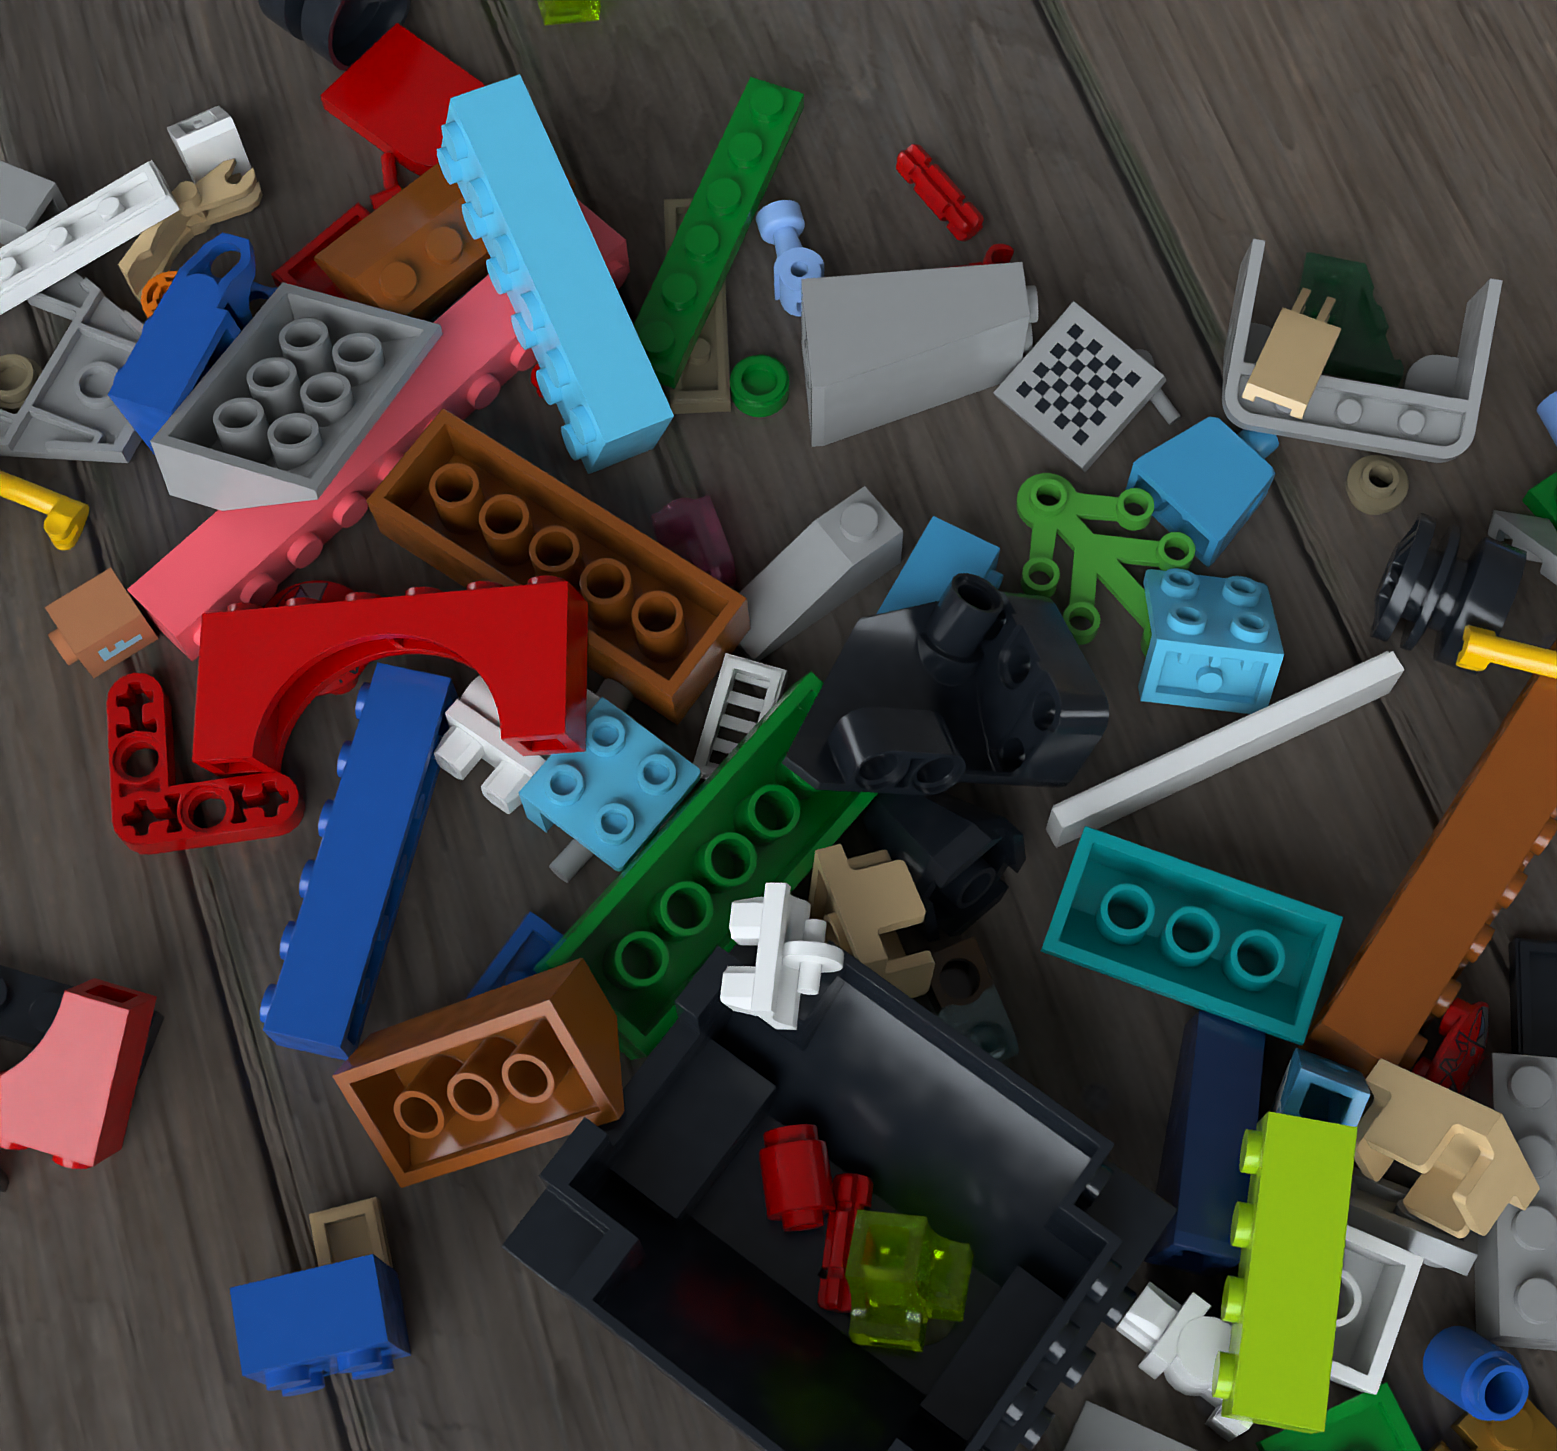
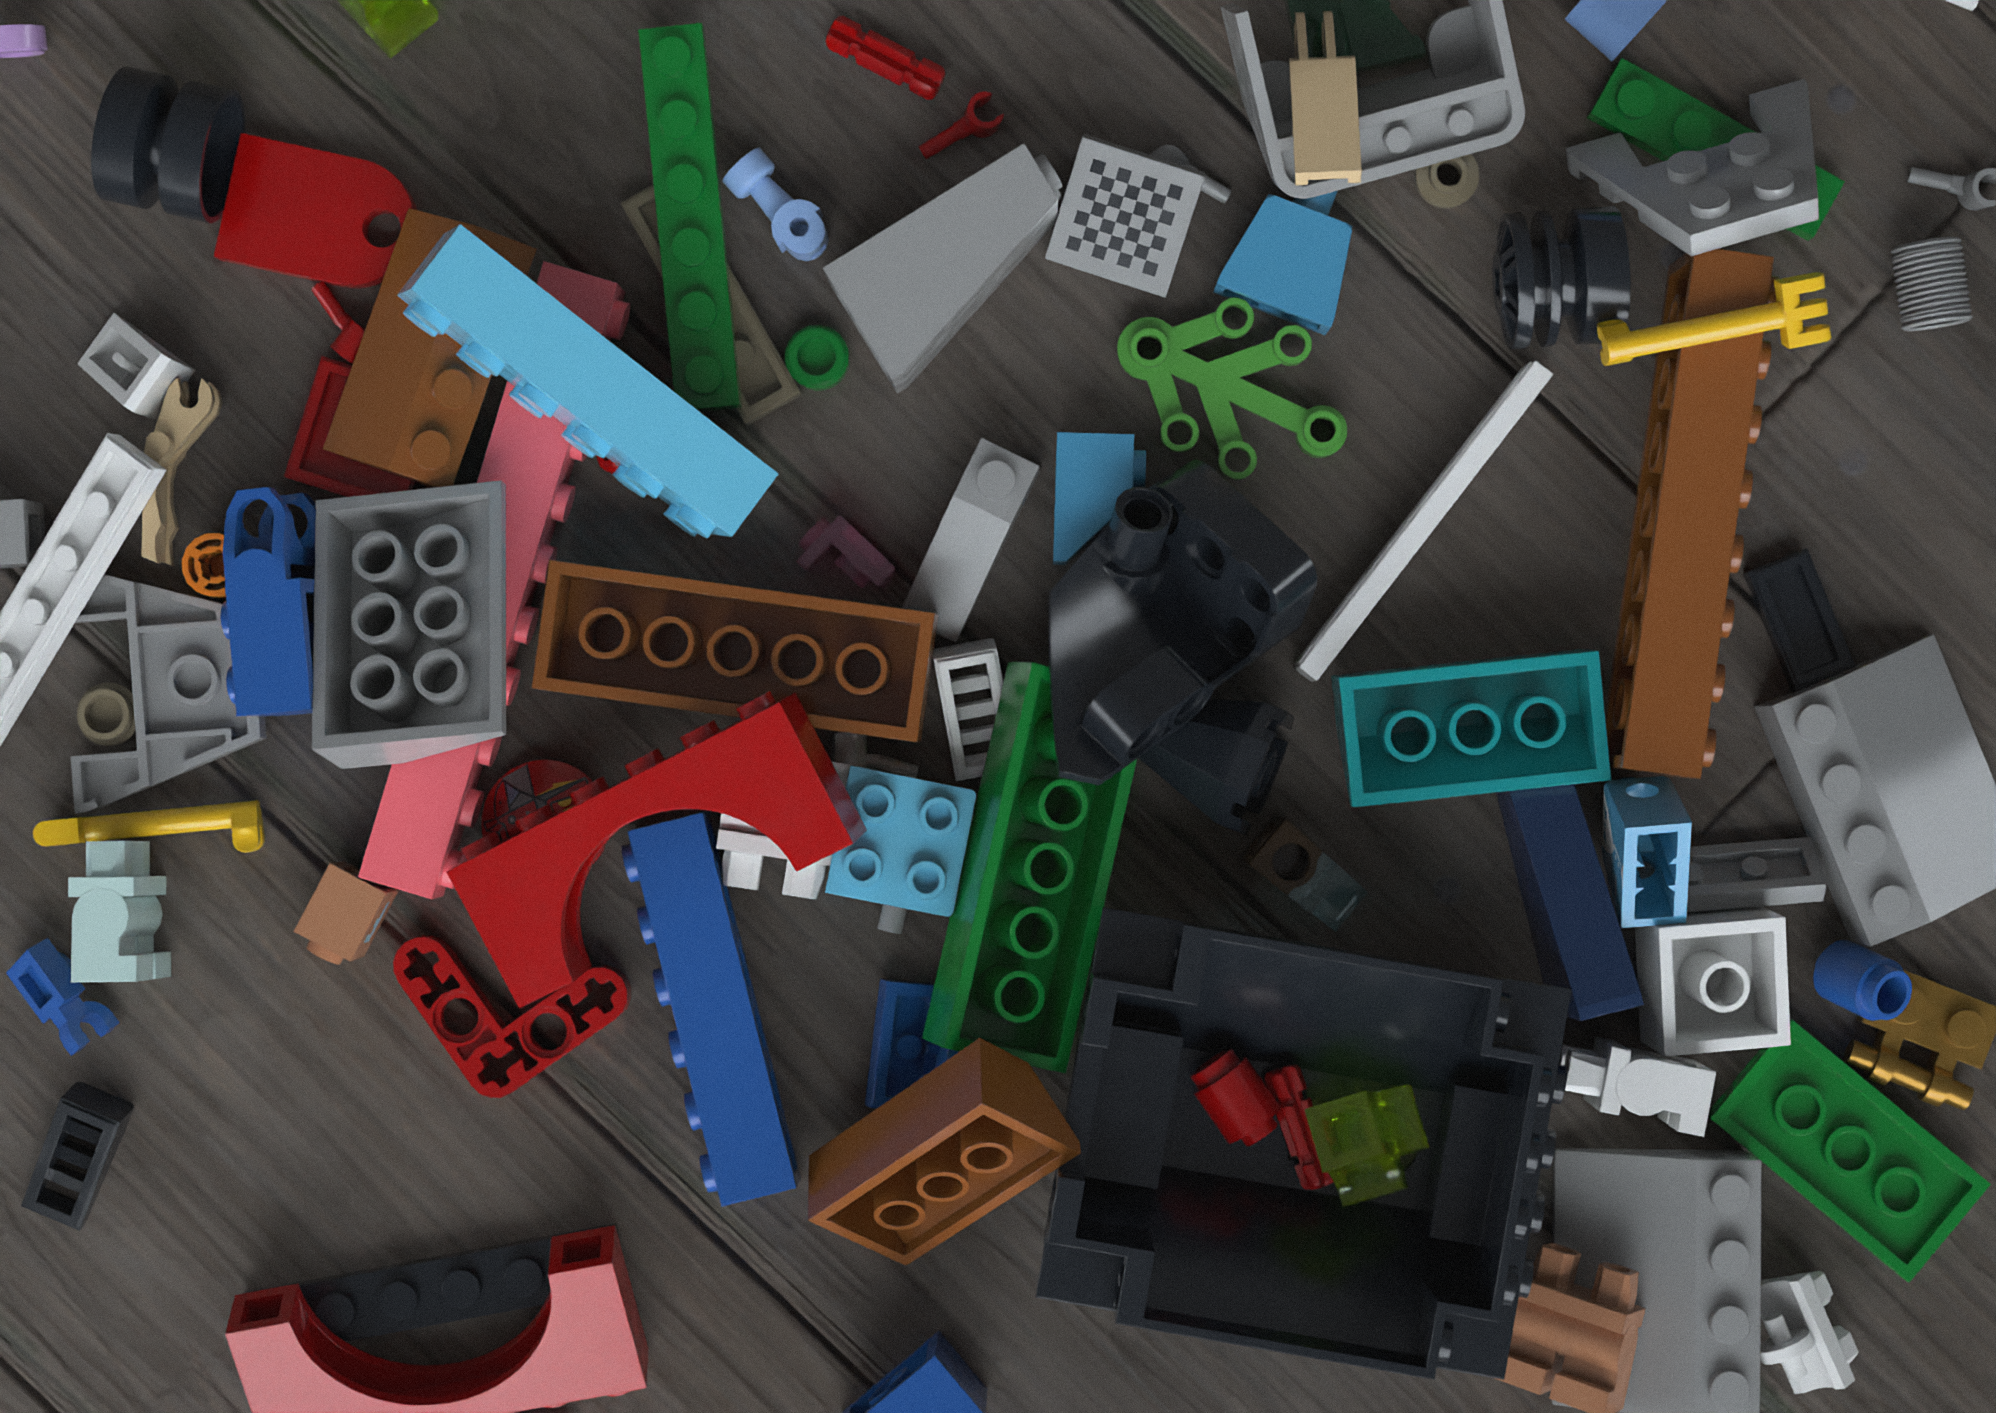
camera: 30 degrees left, 20 degrees up
tan tile [309,1197,393,1268] -> none
white hips [720,883,844,1030] -> none
tan panel [808,844,935,998] -> none
medium azure bracket [1138,568,1284,714] -> none
lime brick [1212,1111,1358,1434] -> none
tan panel [1354,1058,1540,1238] -> none
red dish [1412,998,1489,1095] -> none

